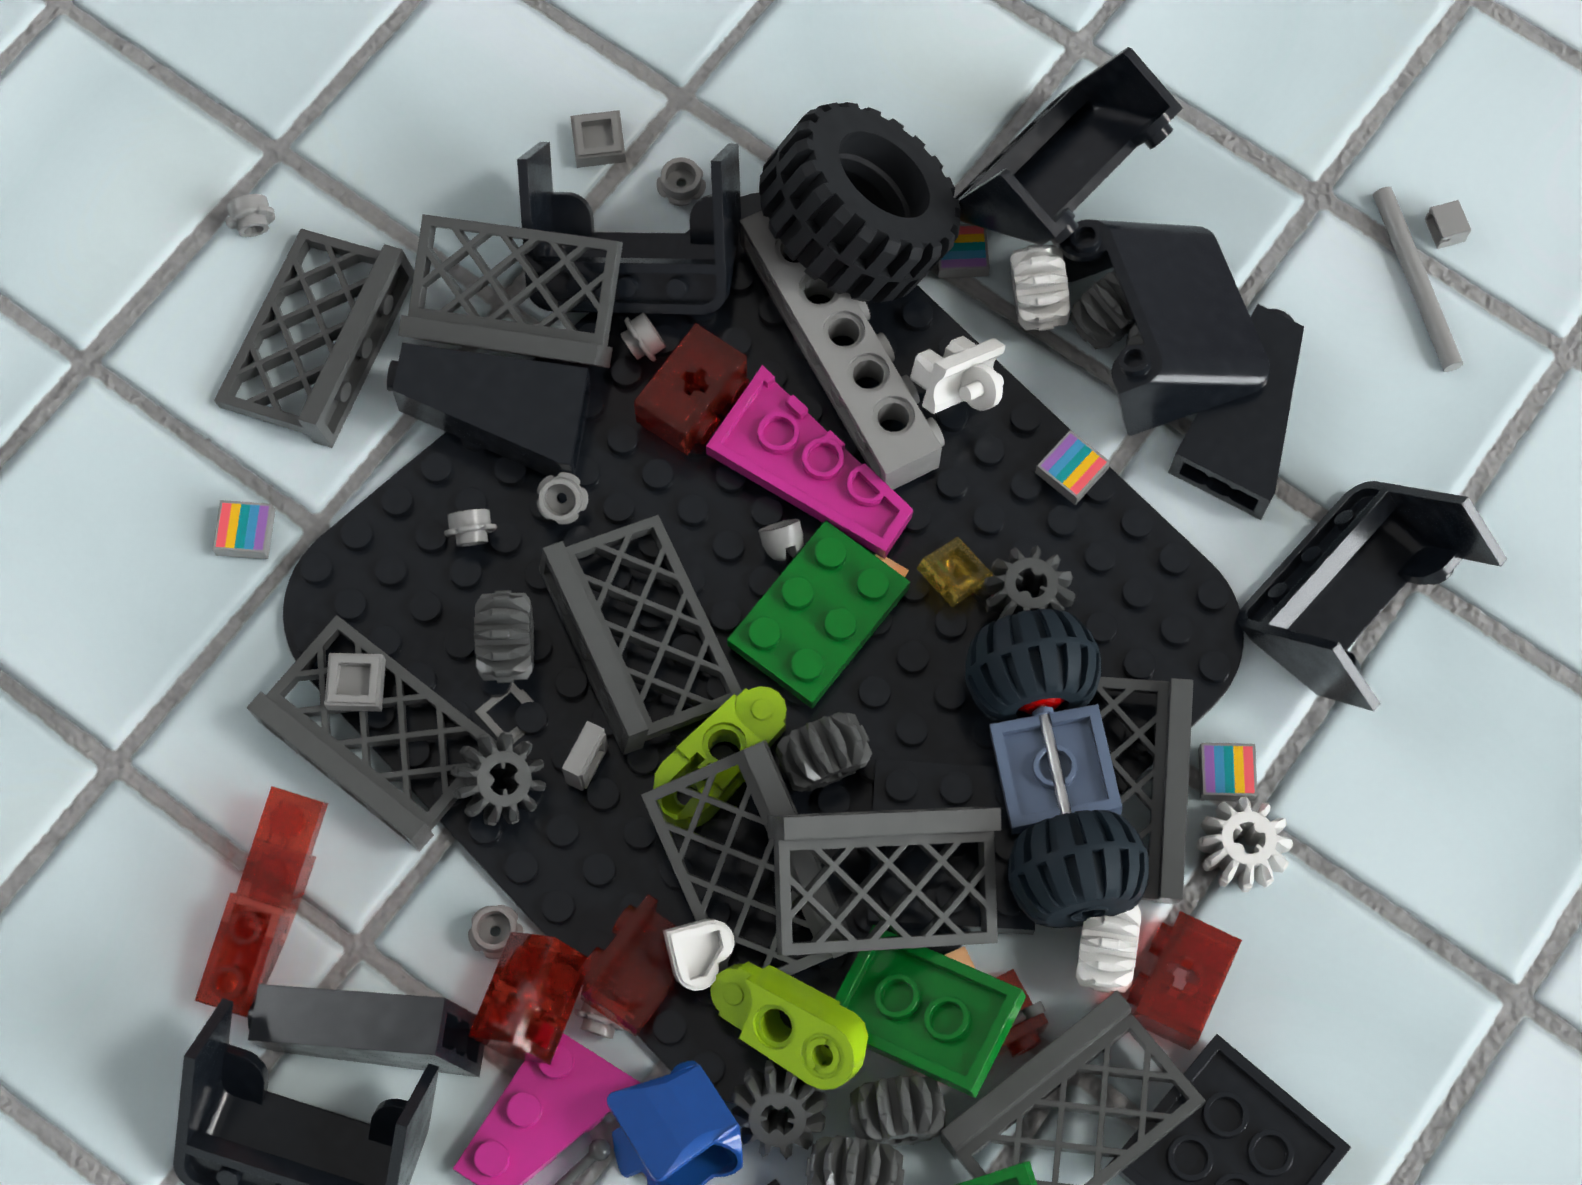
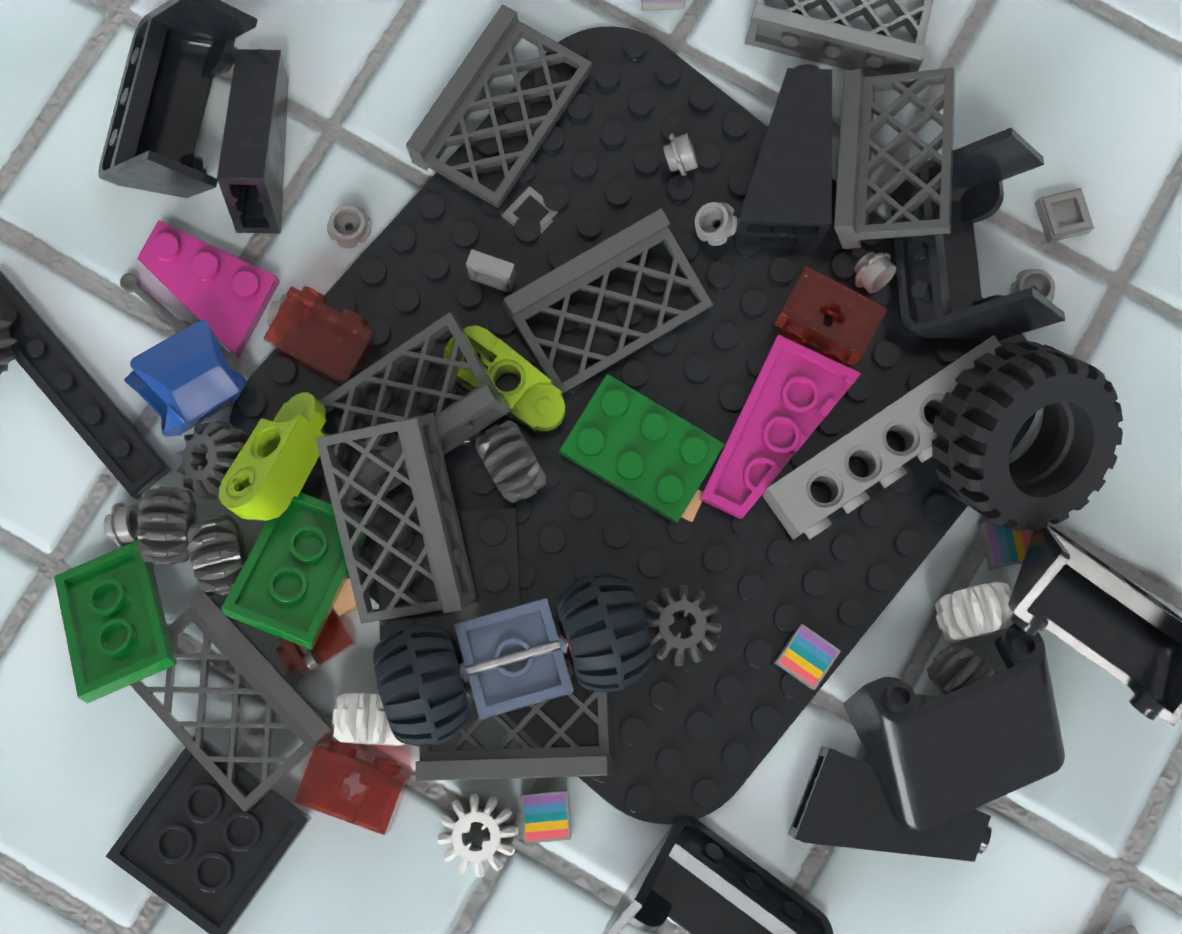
camera: 80 degrees right, 10 degrees up
clear red slope [194,786,328,1018] -> none
light grey tile [324,653,386,712] -> none
dark grey gear [451,732,546,826] -> none
clear red brick [468,932,592,1065] -> none
dark grey gear [474,590,535,683] -> none
white tile [663,919,734,991] -> none
light grey hinge [758,519,804,561] -> none
white hips [910,336,1006,414] -> none
clear yellow tile [917,537,993,607] -> none

